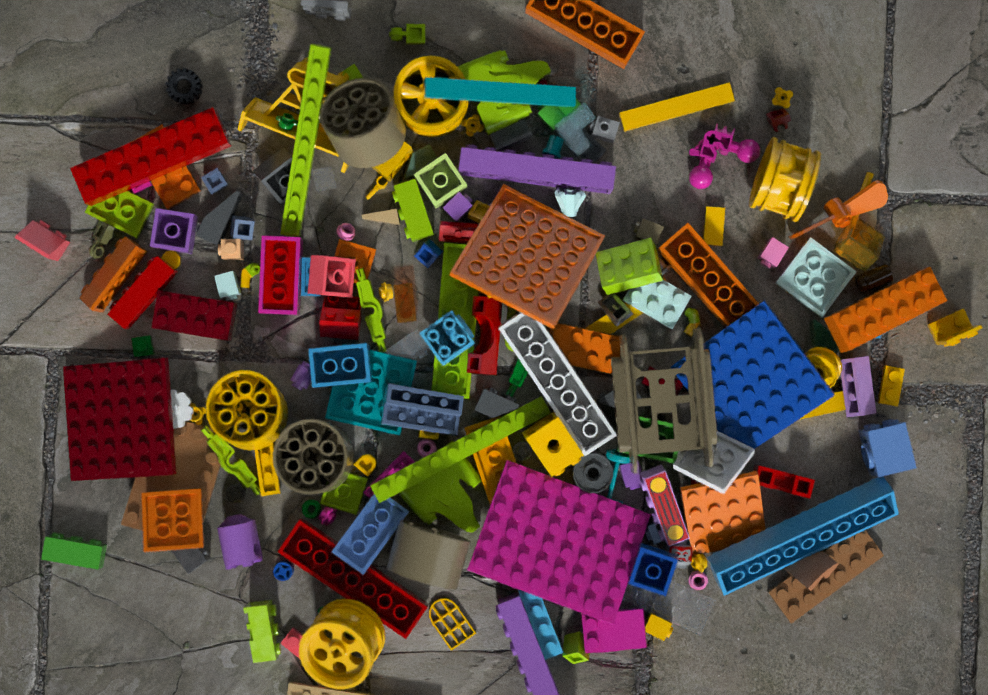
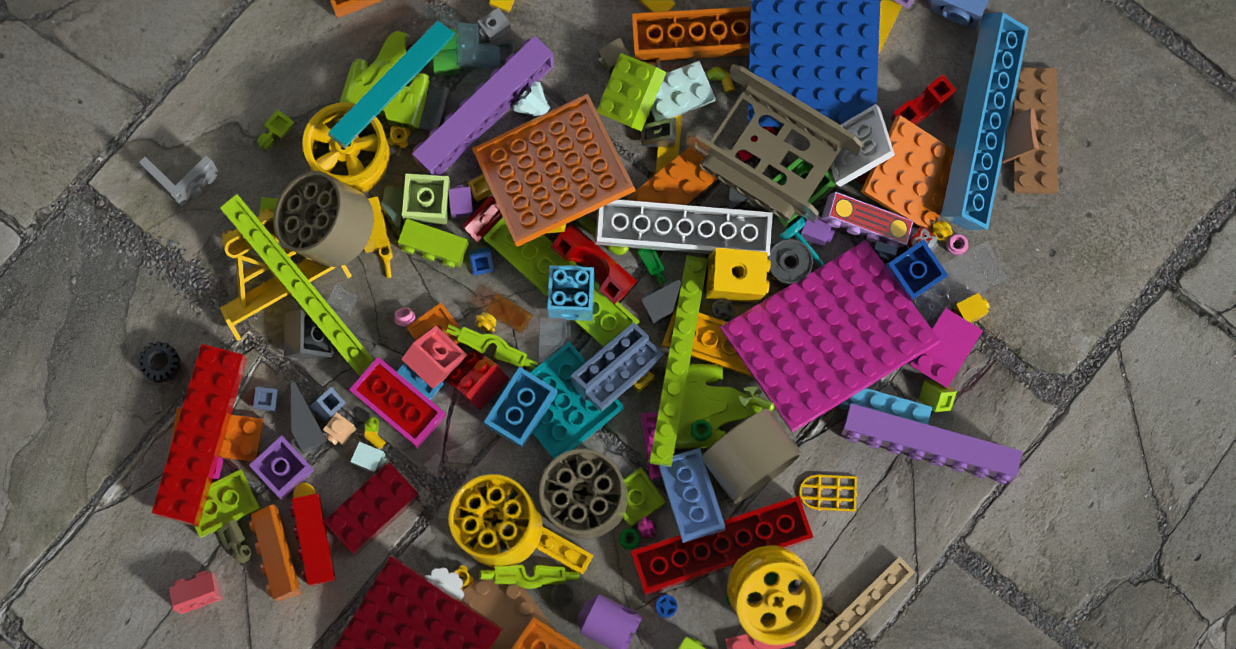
camera: 50 degrees left, 10 degrees down
green plate [131,335,155,357] -> none
green plate [276,113,298,130] -> none
medium lavender brick [290,361,311,391] -> none
yellow tile [353,454,377,477] -> none
tan piece [362,209,400,225] -> none
bright pink plate [417,439,437,457] -> none
teal bush [542,135,564,159] -> none
none -> green plate [690,419,712,442]
none -> lime bar [739,386,775,411]

